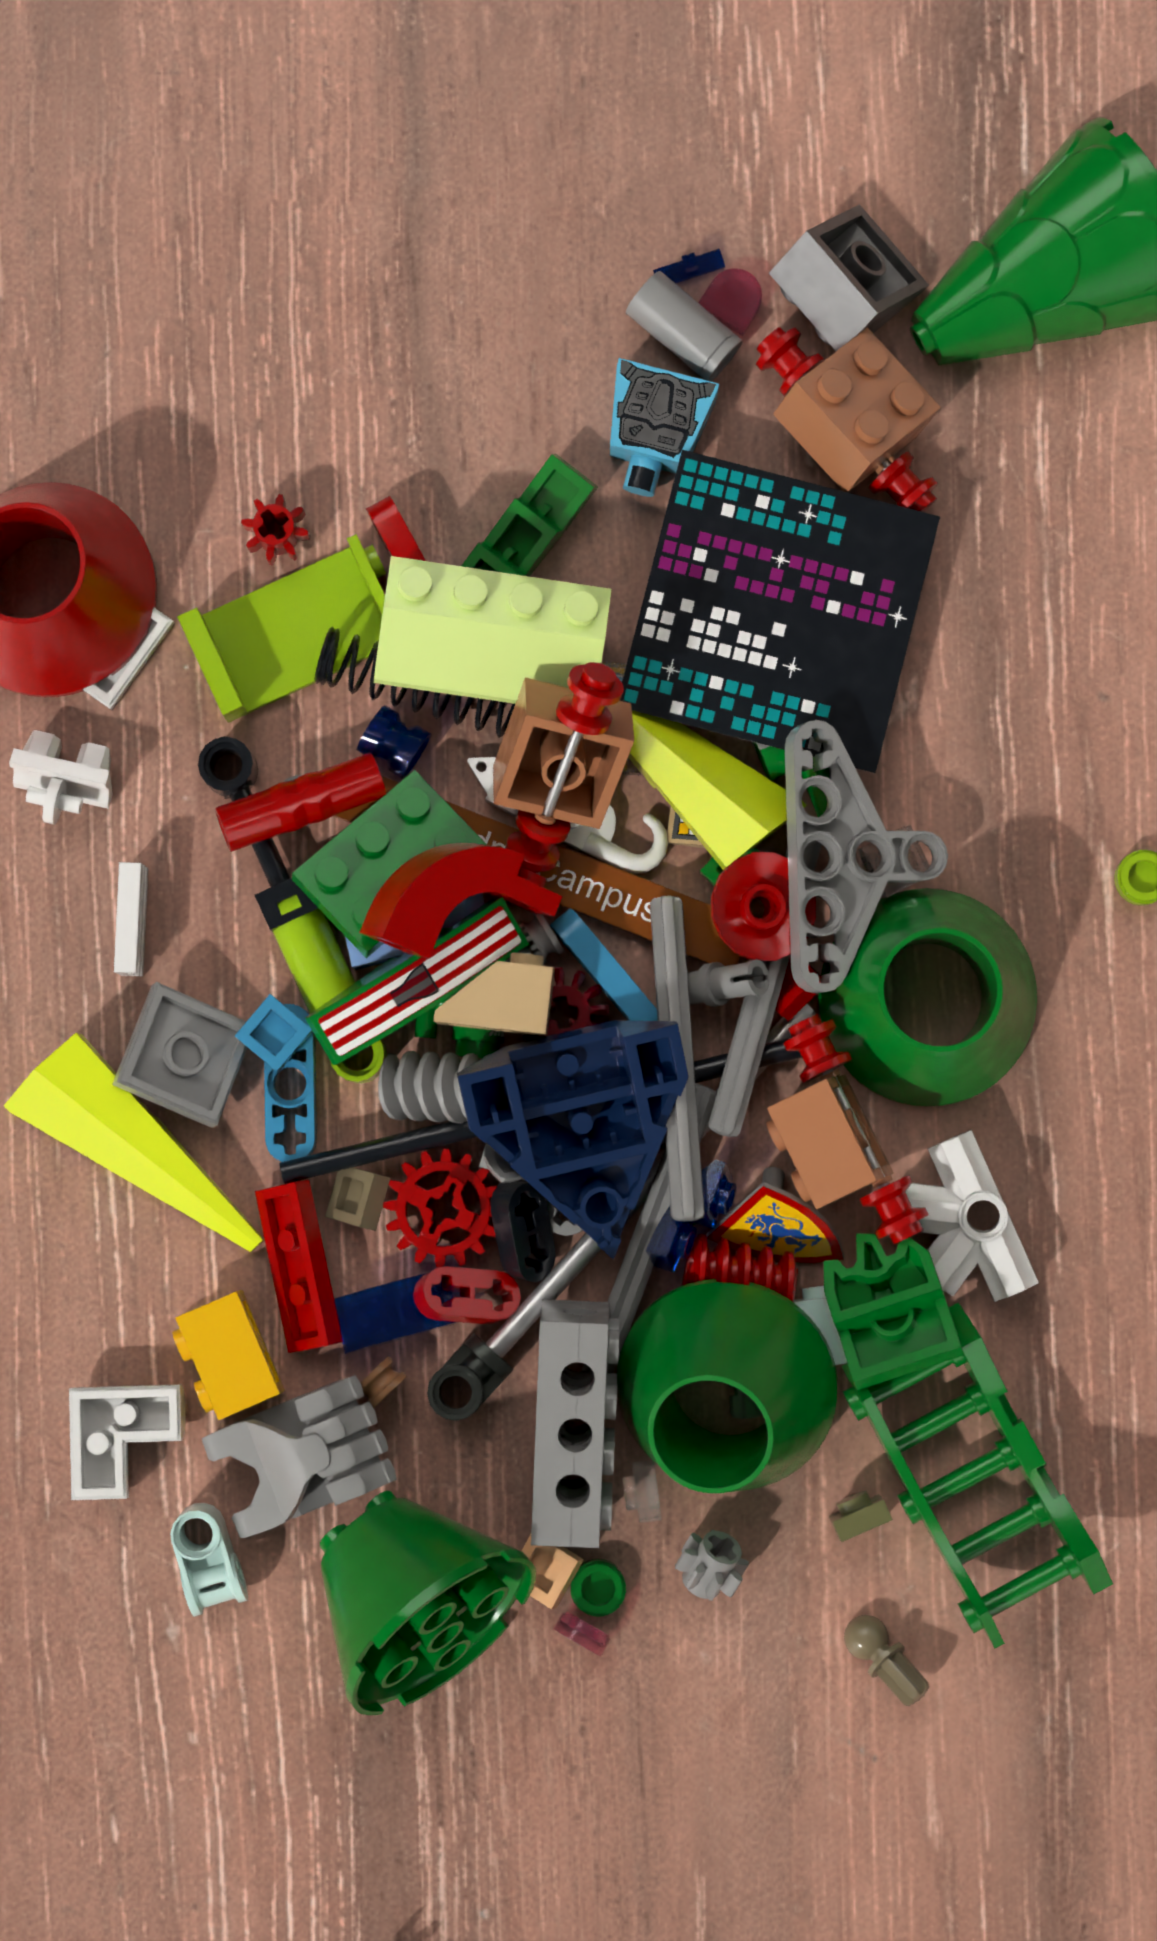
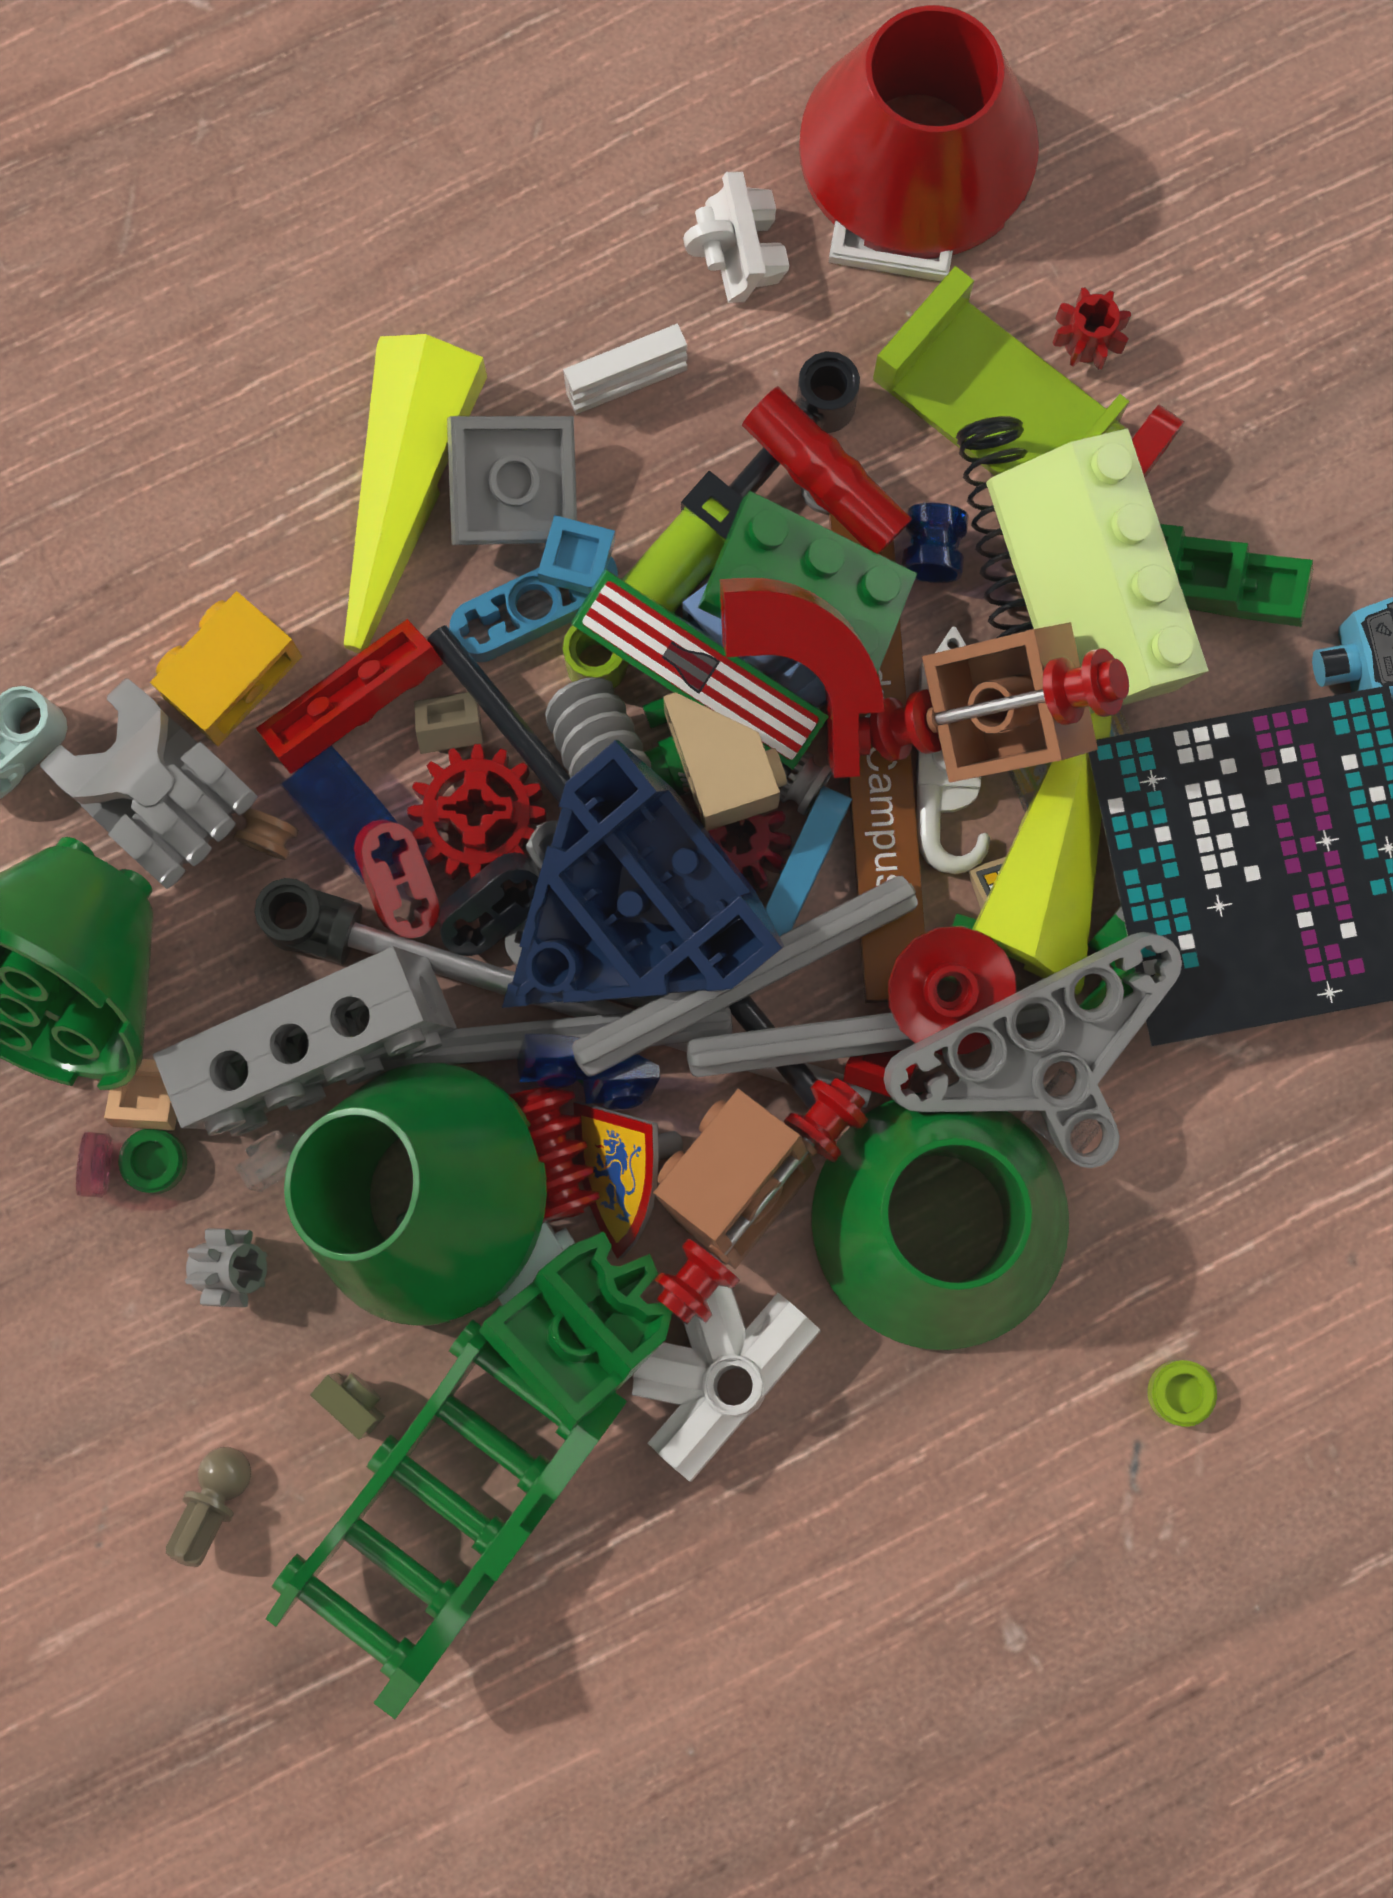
camera: 60 degrees right, 5 degrees down
white brick [69,1384,186,1500] -> none
light grey pin [688,959,769,1007] -> none

